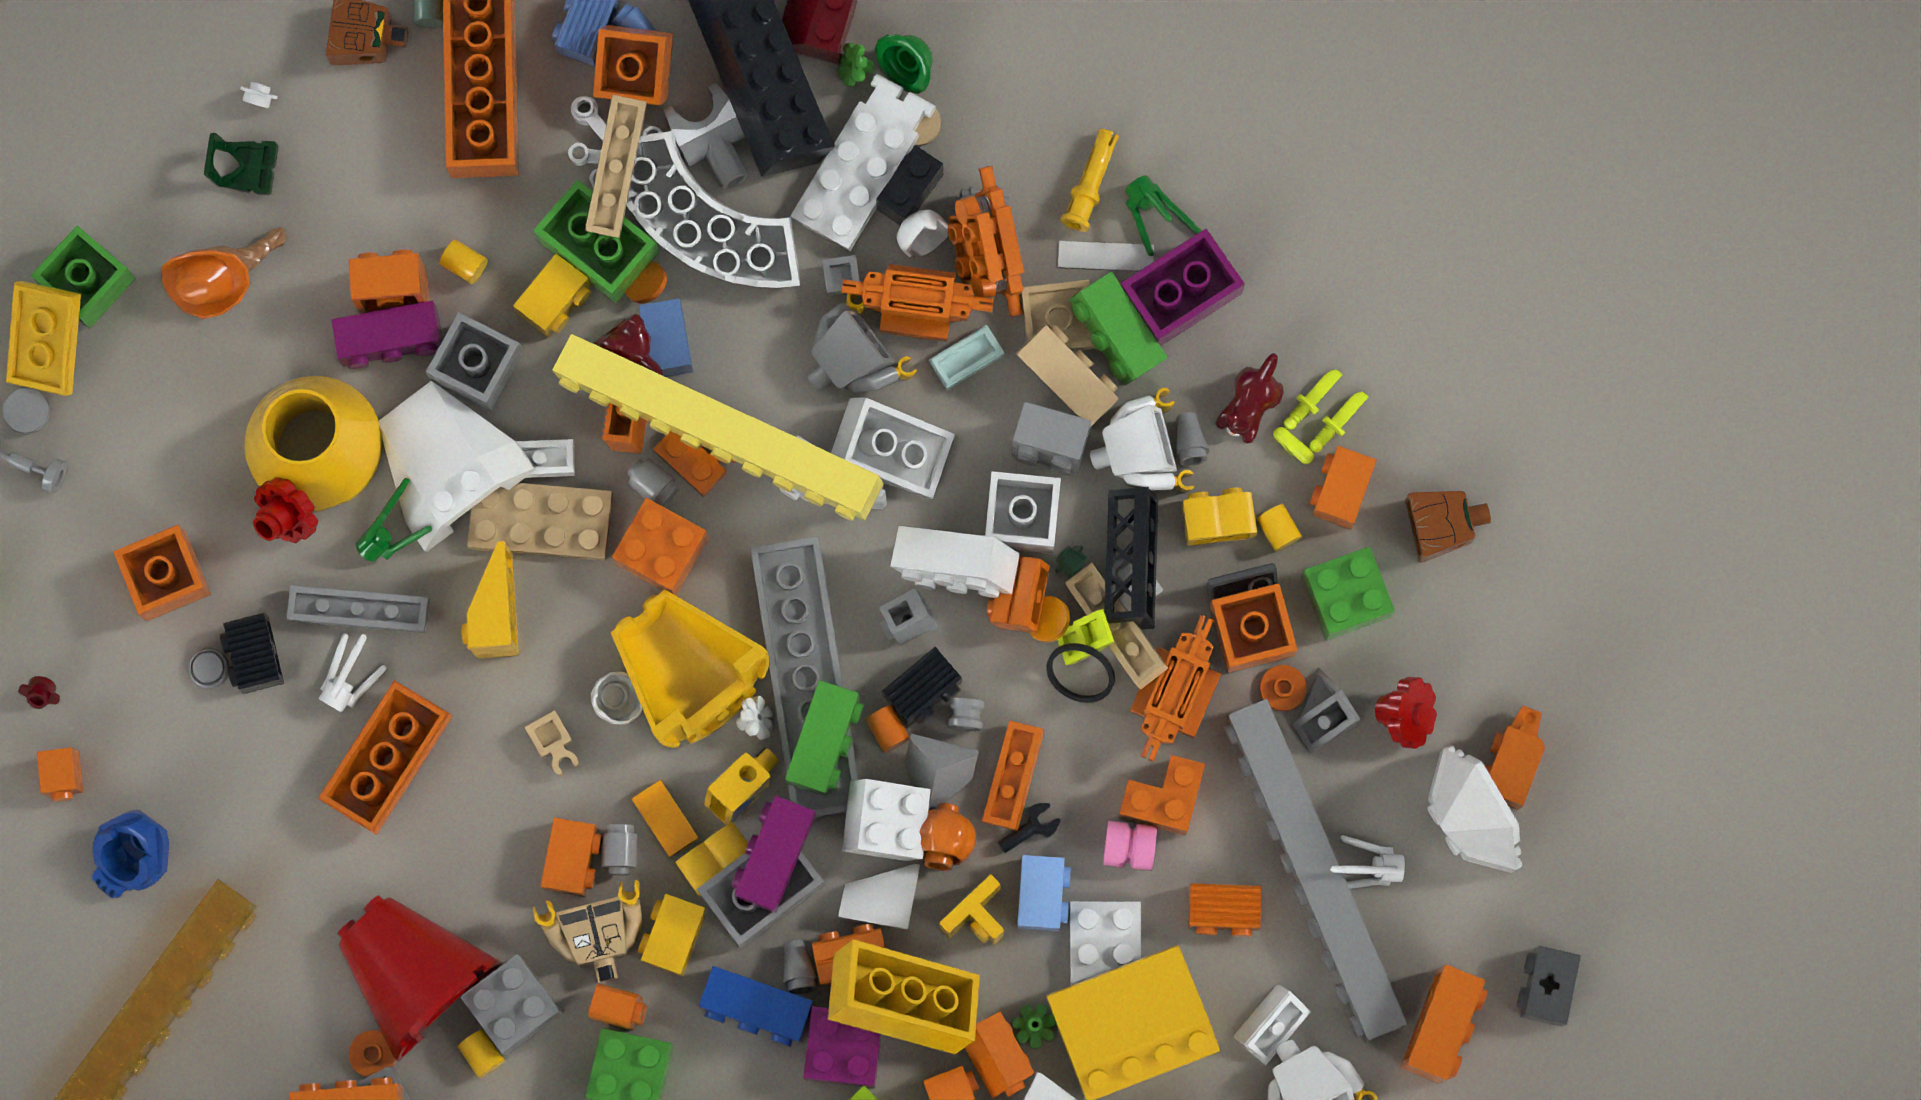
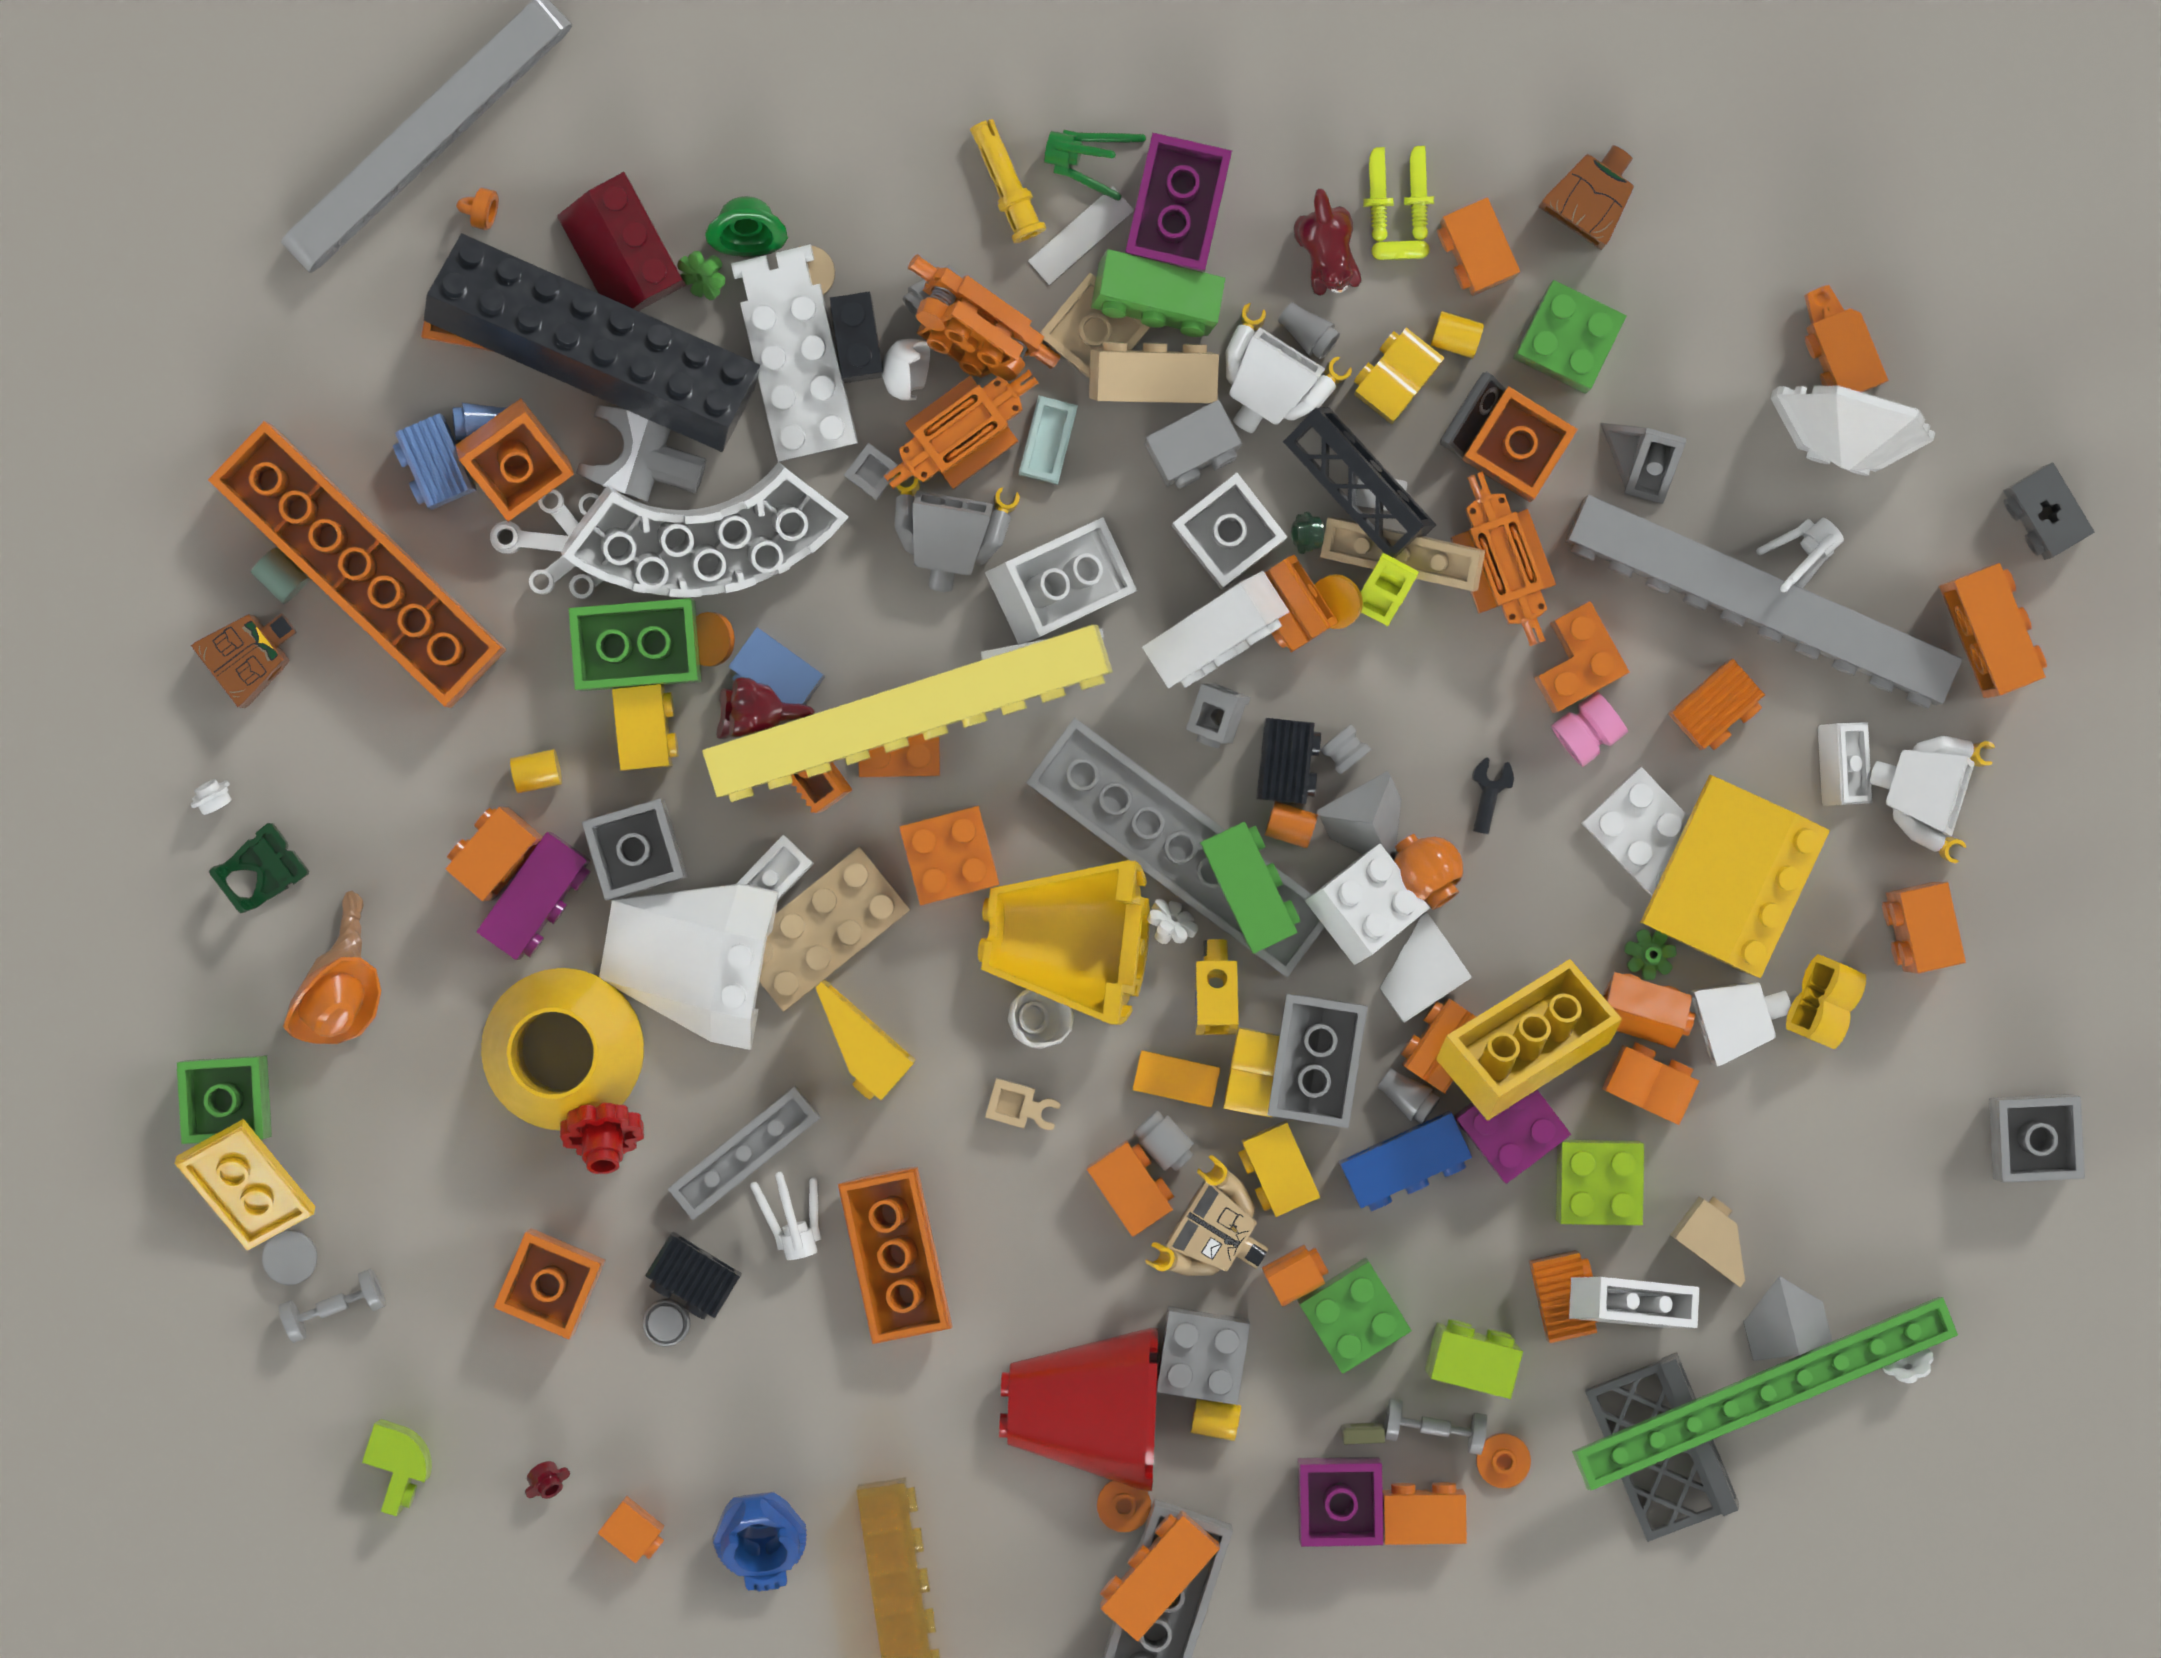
camera: 40 degrees left, 10 degrees up
green plant [356,478,432,561] -> none
tan plate [585,94,647,238] -> none
light grey brick [627,458,679,507] -> none
magenta brick [731,795,816,913] -> none
yellow bracket [939,874,1004,945] -> none
orange plate [982,720,1045,832] -> none
light blue brick [1017,855,1071,931] -> none
black piece [1046,643,1115,703] -> none
orange piece [1260,665,1307,712] -> none
red plant [1375,676,1437,749] -> none

